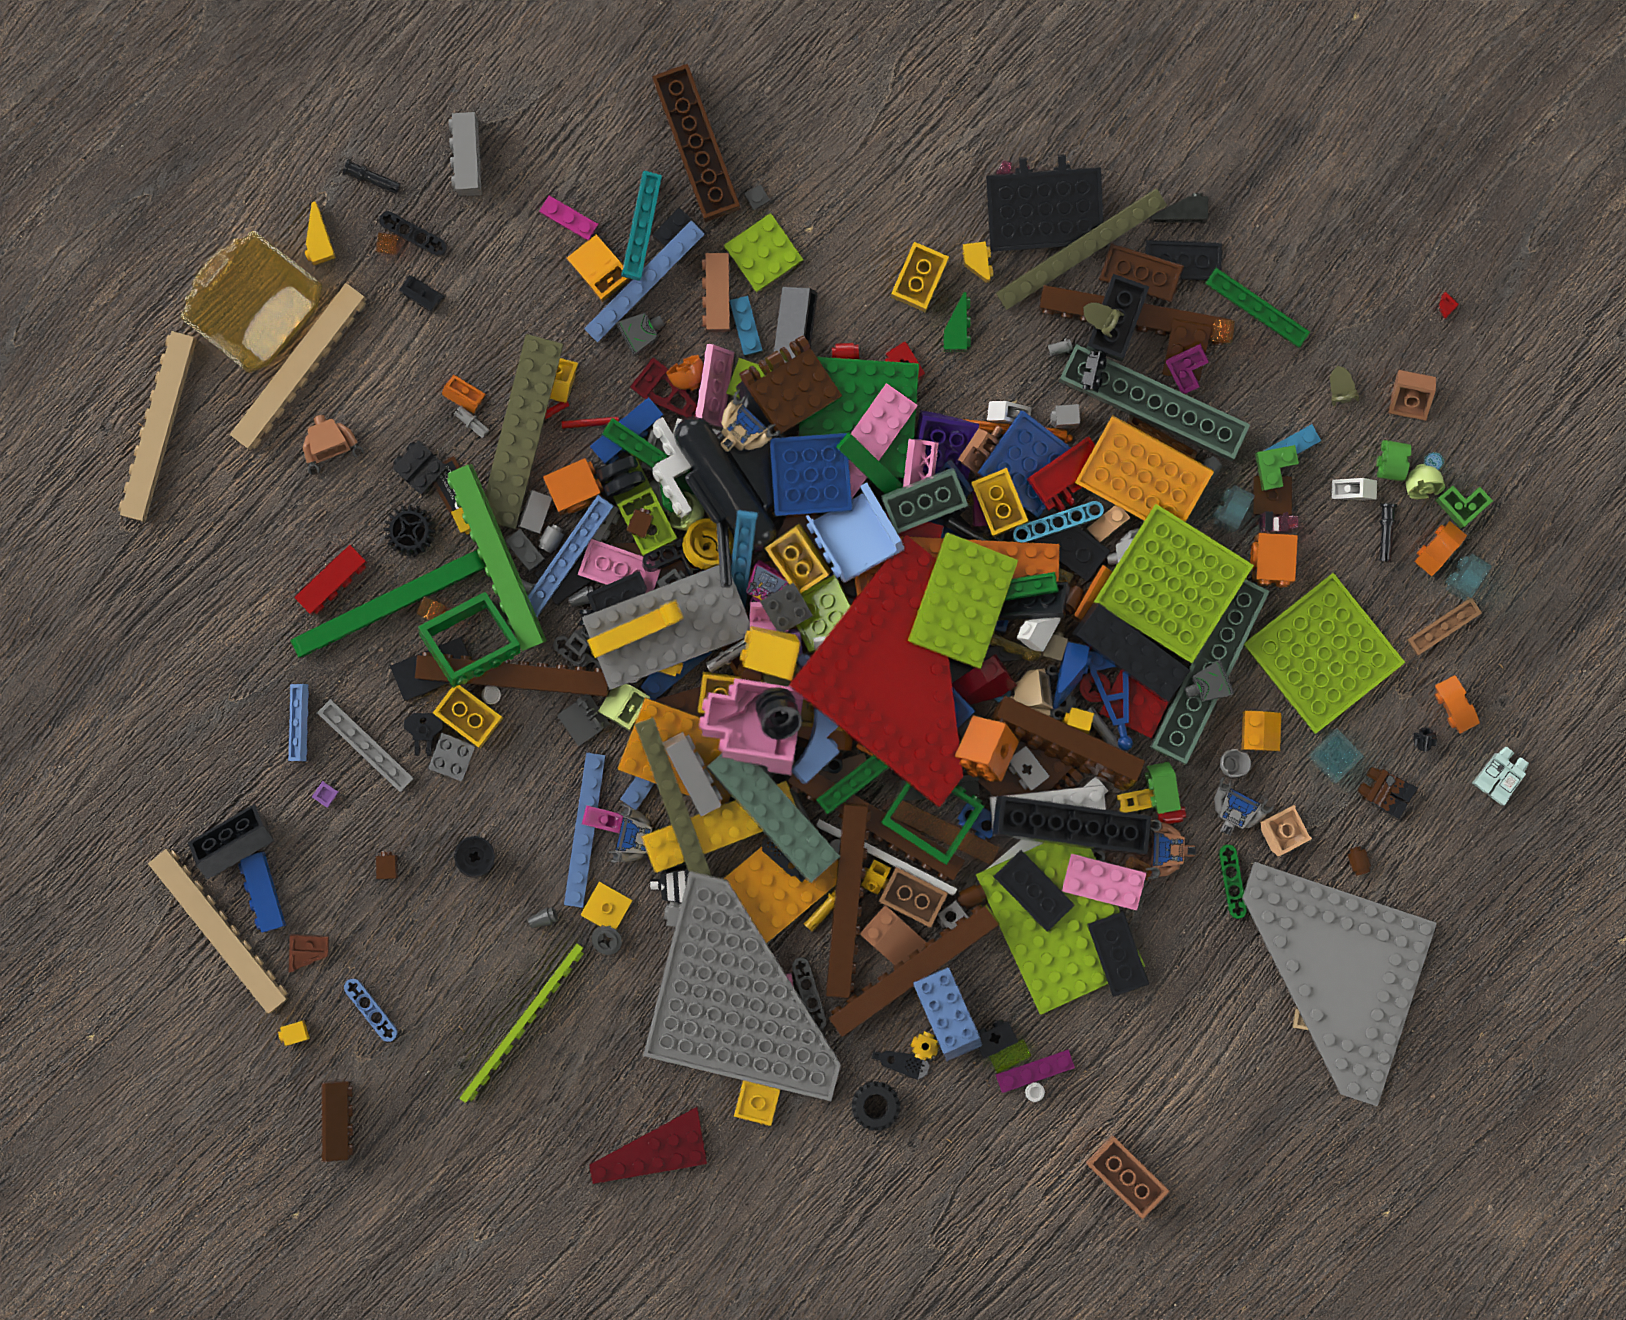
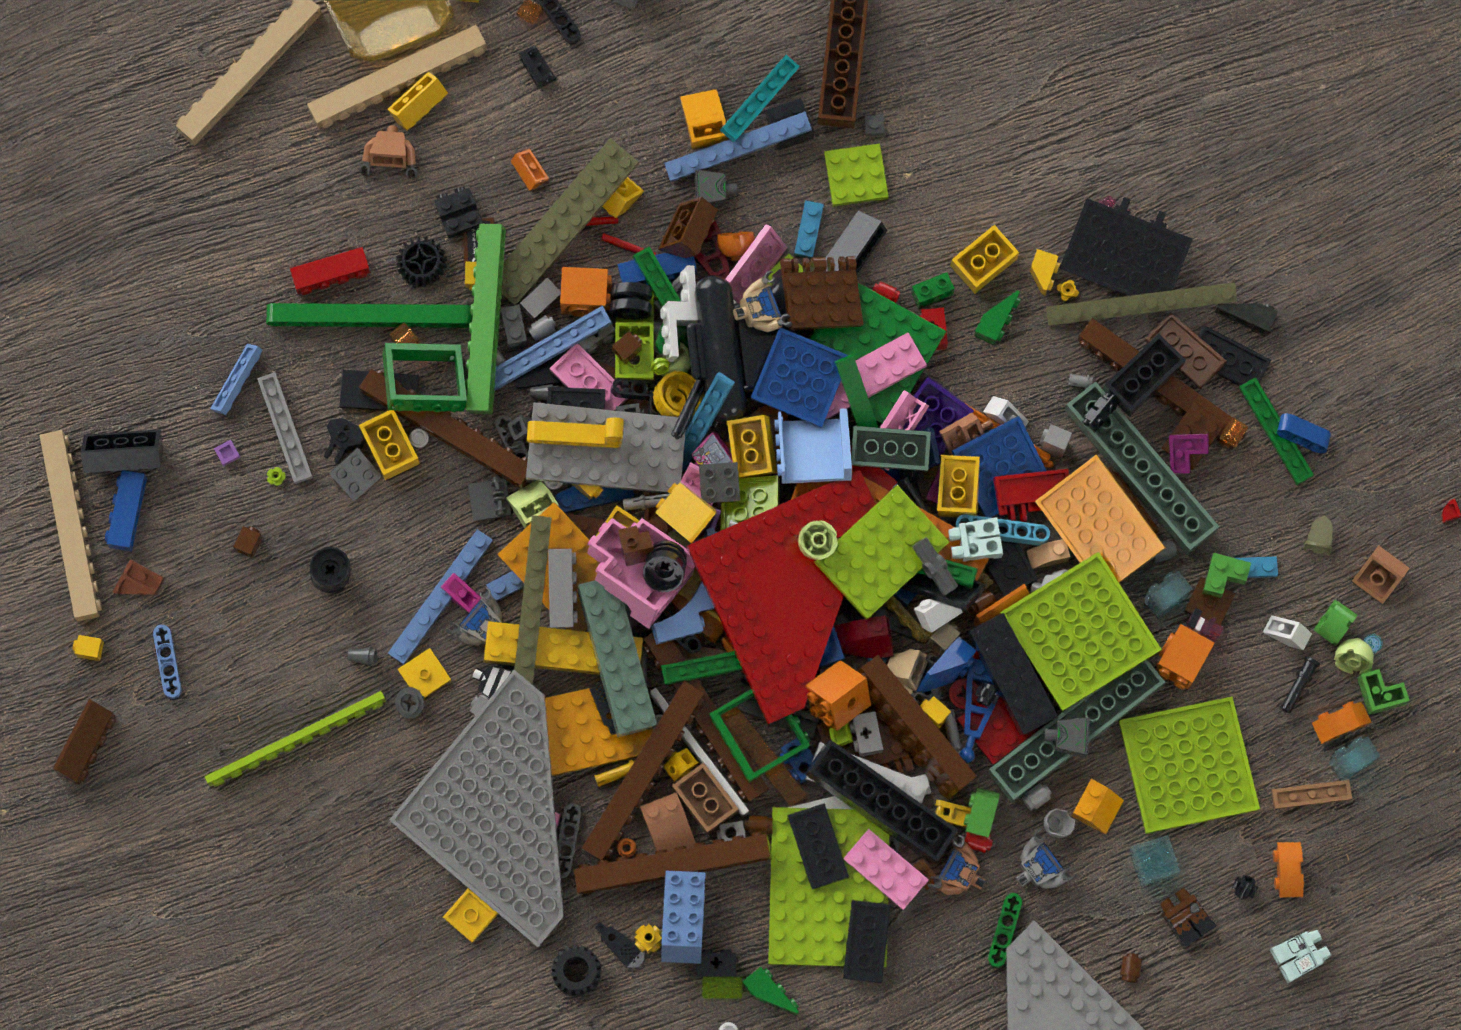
camera: 25 degrees right, 10 degrees down
light grey axle [454,406,489,438] -> none
dark pink plate [539,196,598,241] -> none
dark red wing [589,1107,707,1184] -> none
nougat brick [702,253,730,332] -> none
magenta plate [995,1050,1075,1093] -> none
olive piece [1083,303,1124,337] -> none
light nougat slope [1260,805,1312,856] -> none
none -> lime plate [267,467,286,486]
none -> yellow brick [387,72,448,131]
none -> orange plate [617,838,636,858]
none -> reddish brown brick [618,525,654,566]
none -> lime plate [650,358,670,375]
none -> reddish brown slope [658,197,718,258]
none -> green slope [742,966,799,1015]
none -> yellowish green cylinder [798,521,838,560]
none -> lime plate [829,723,853,746]
none -> green brick [911,272,954,309]
none -> dark grey piece [912,537,958,595]
none -> light aqua hips [948,518,1003,562]
none -> black gear [975,683,999,707]
none -> light grey brick [1022,783,1052,811]
none -> yellow plate [1057,280,1079,301]
none -> blue beam [1277,413,1331,453]

